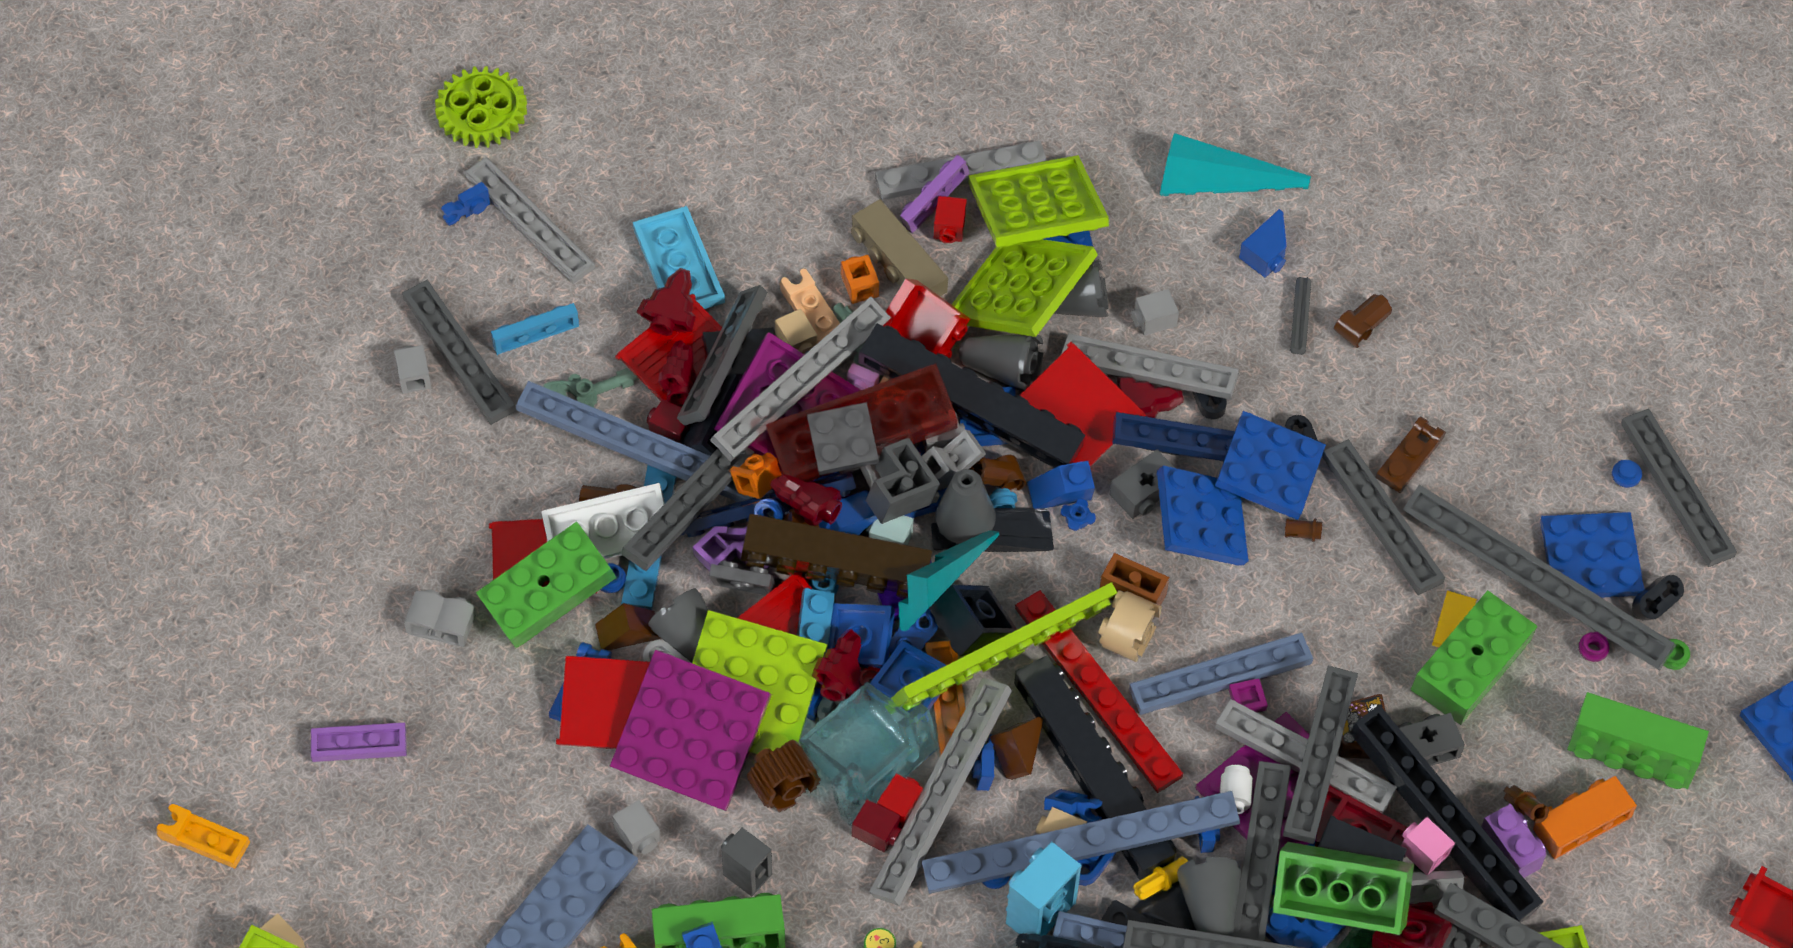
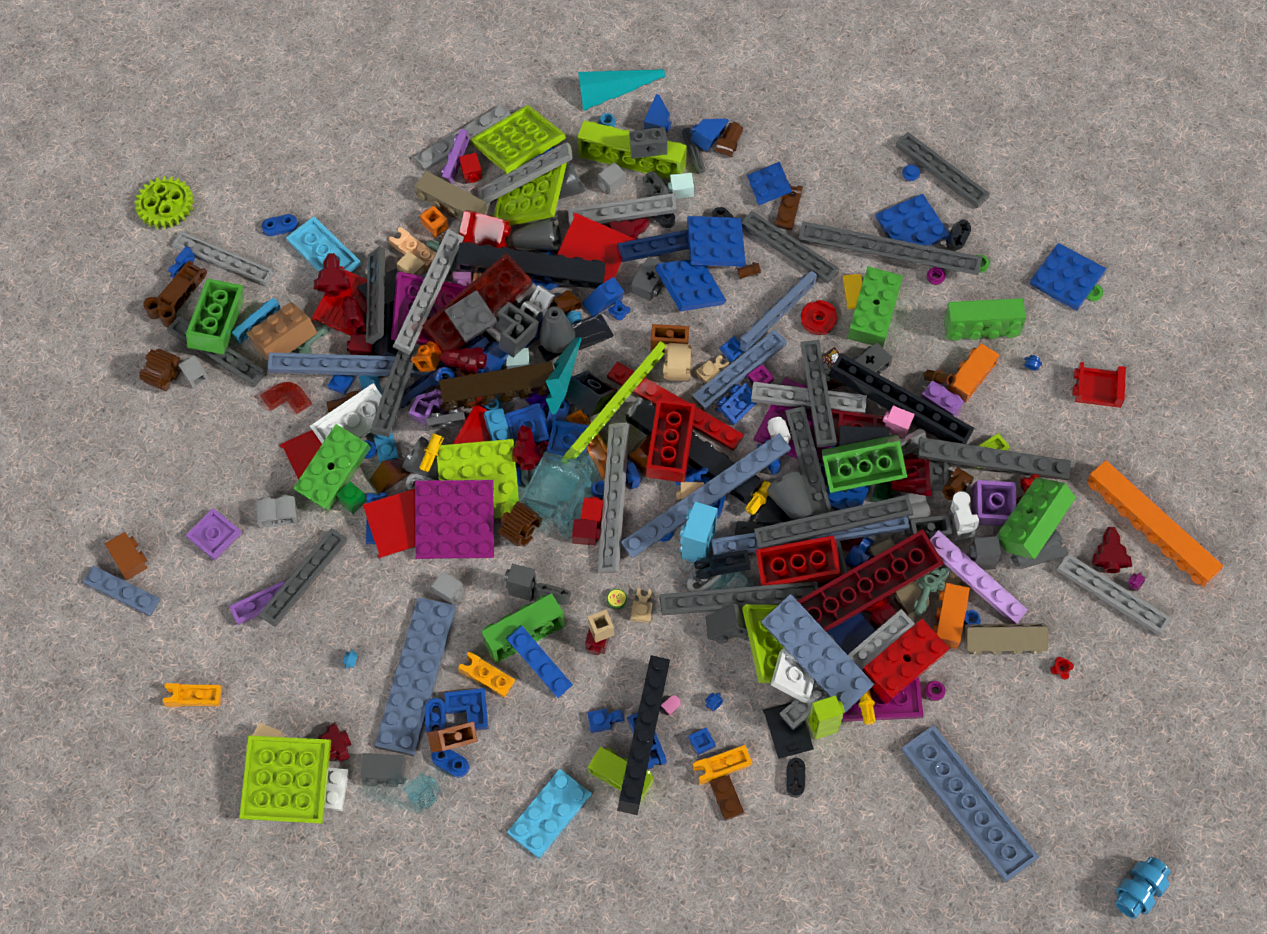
camera: 20 degrees left, 5 degrees up
none -> sand blue plate [83,565,161,616]
none -> dark orange brick [105,532,148,580]
none -> reddish brown brick [139,348,180,391]
none -> reddish brown piece [143,261,207,328]
none -> bright green brick [186,278,244,355]
none -> medium lavender plate [186,508,242,561]
none -> medium nougat brick [246,302,317,361]
none -> dark grey plate [259,528,347,627]
none -> clear red plate [260,382,312,415]
none -> blue plate [261,214,298,236]
none -> blue plate [328,375,354,395]
none -> green brick [336,481,367,514]
none -> dark azure plate [343,649,358,669]
none -> yellow axle [419,433,444,472]
none -> light grey plate [477,142,573,204]
none -> dark grey beam [533,583,571,605]
none -> lime brick [577,120,687,179]
none -> blue plate [591,481,605,500]
none -> dark azure plate [598,113,616,127]
none -> dark grey brick [629,127,667,158]
none -> dark grey beam [643,171,669,196]
none -> red brick [646,399,696,483]
none -> light aqua brick [667,173,694,199]
none -> blue slope [690,118,729,152]
none -> tan plate [695,355,730,384]
none -> blue bracket [714,383,757,425]
none -> blue plate [719,336,743,362]
none -> sand blue plate [740,271,817,352]
none -> blue plate [747,161,792,206]
none -> red plate [801,300,838,335]
none -> blue plate [1024,355,1042,371]

